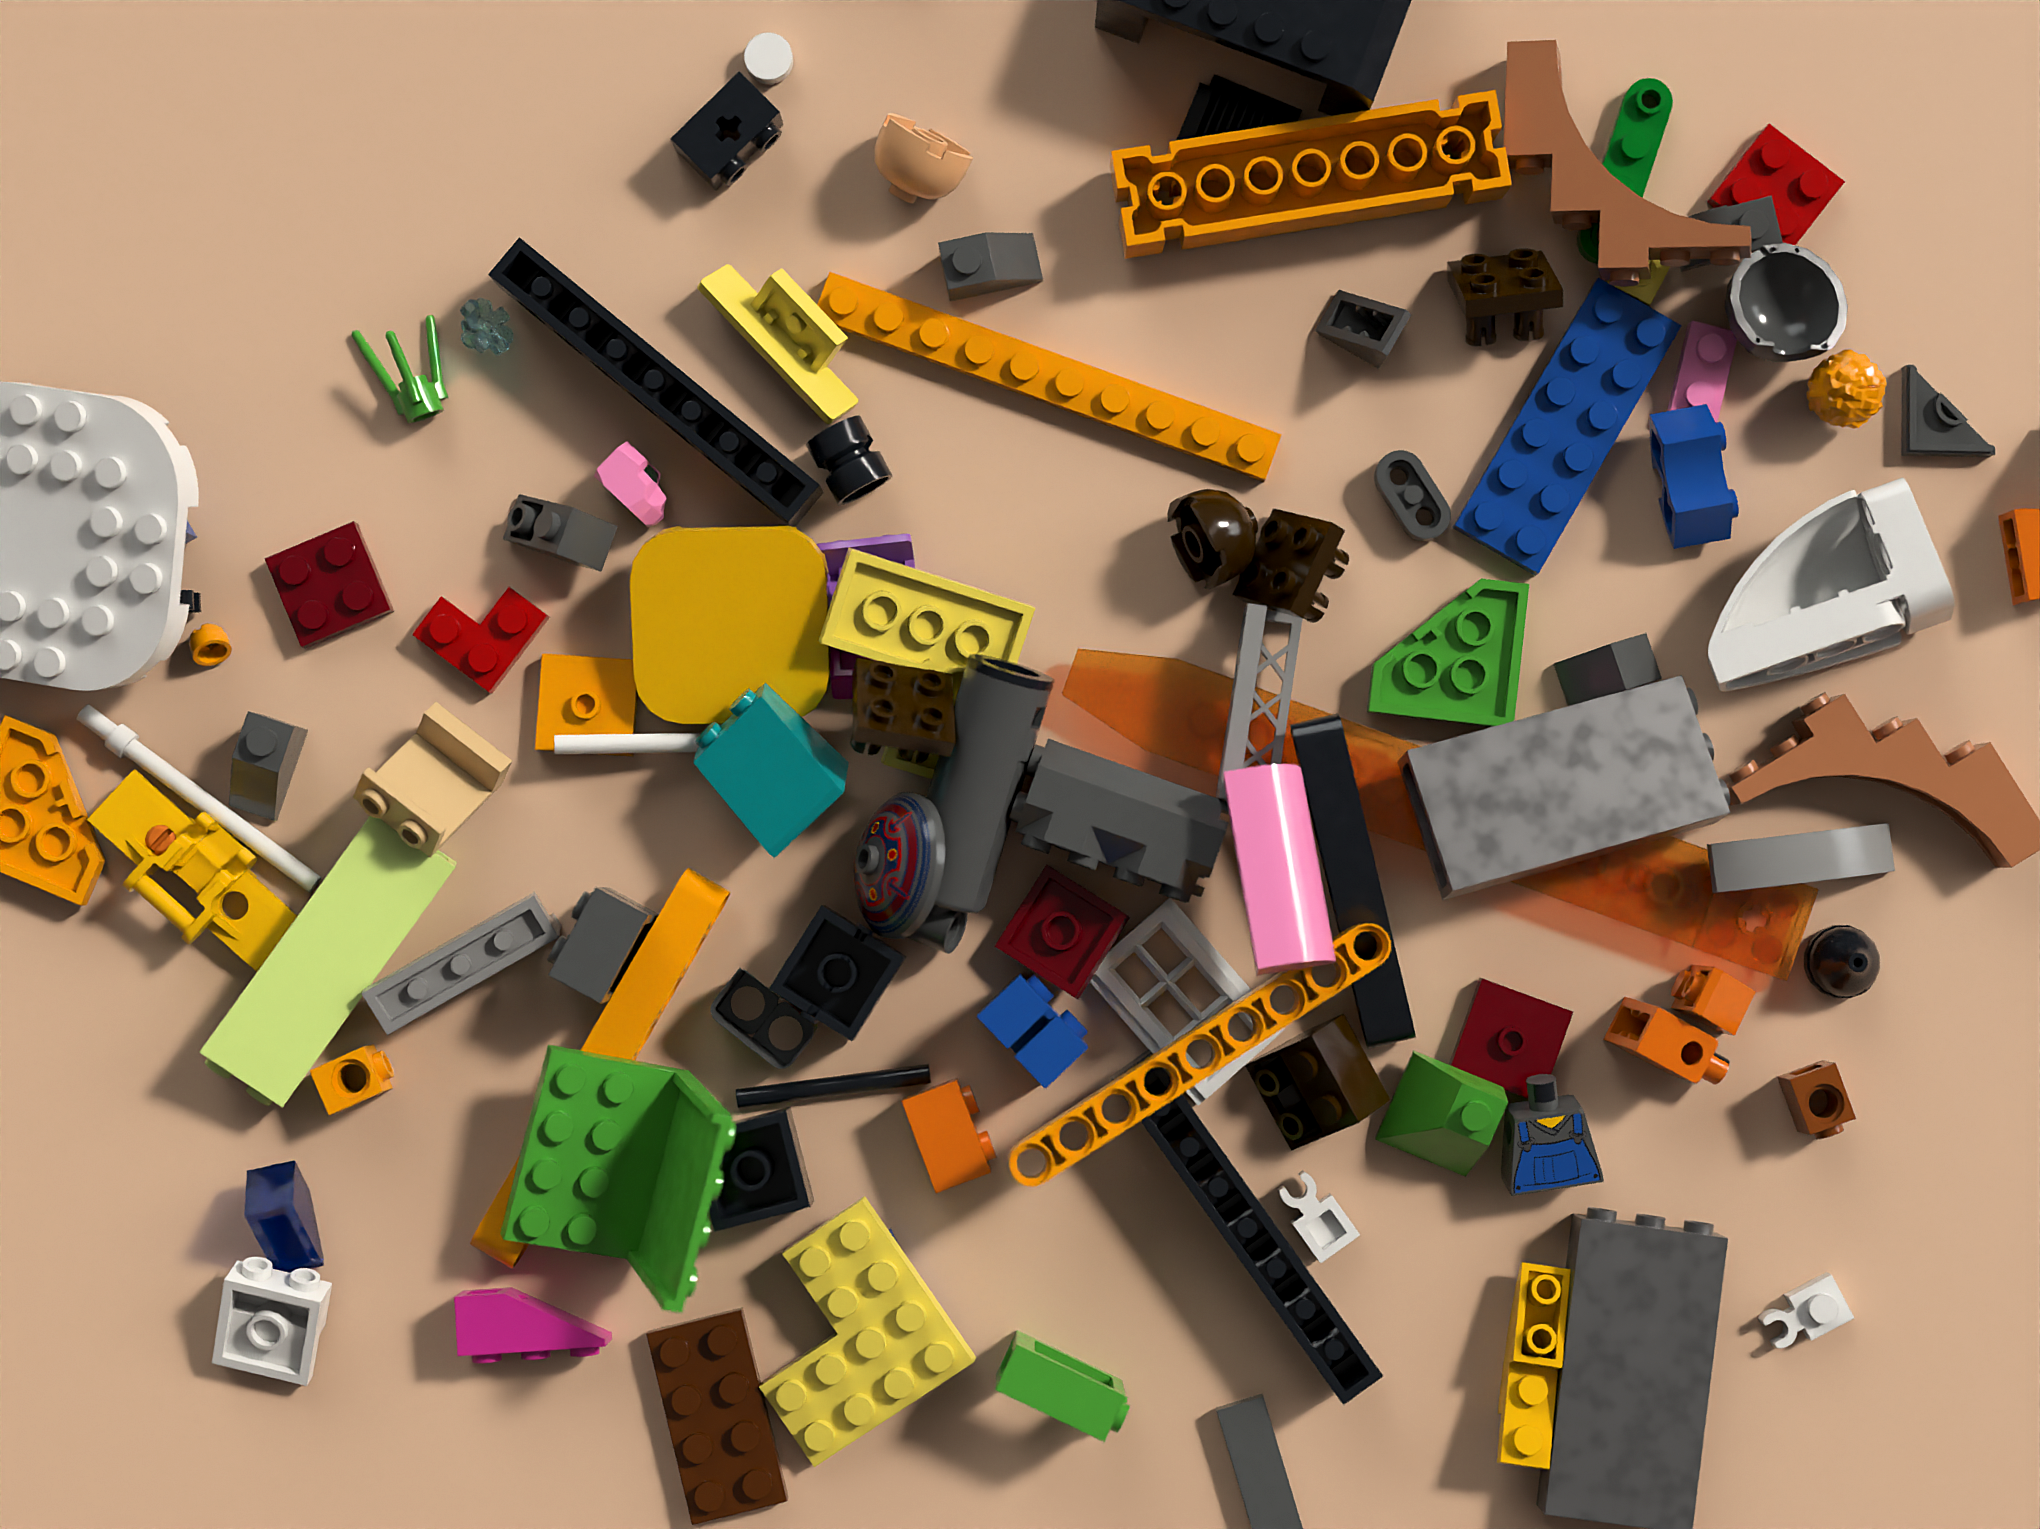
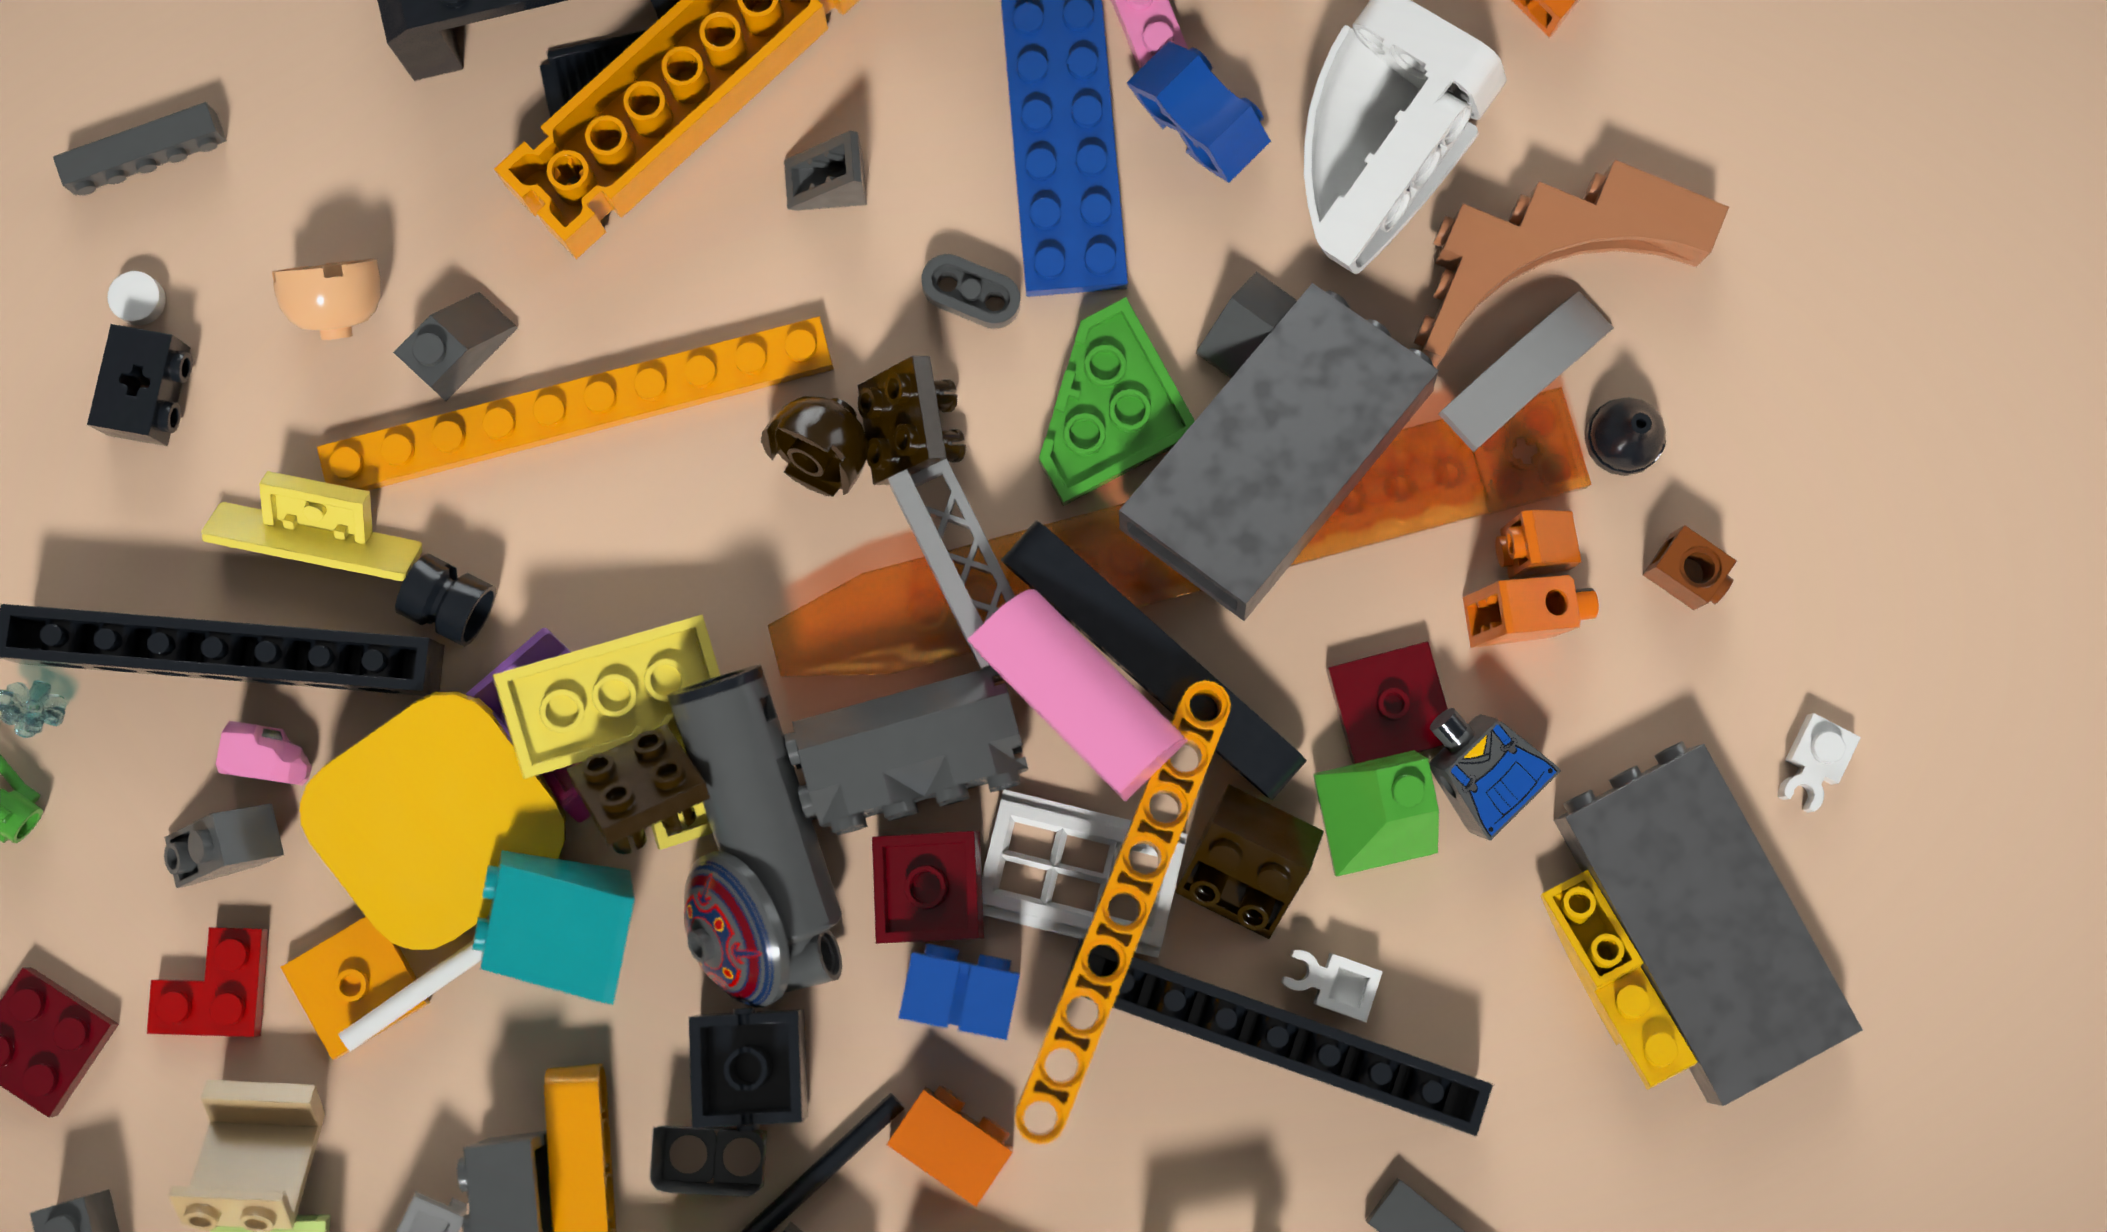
camera: 40 degrees left, 5 degrees down
dark brown plate [1447,248,1563,346] -> none

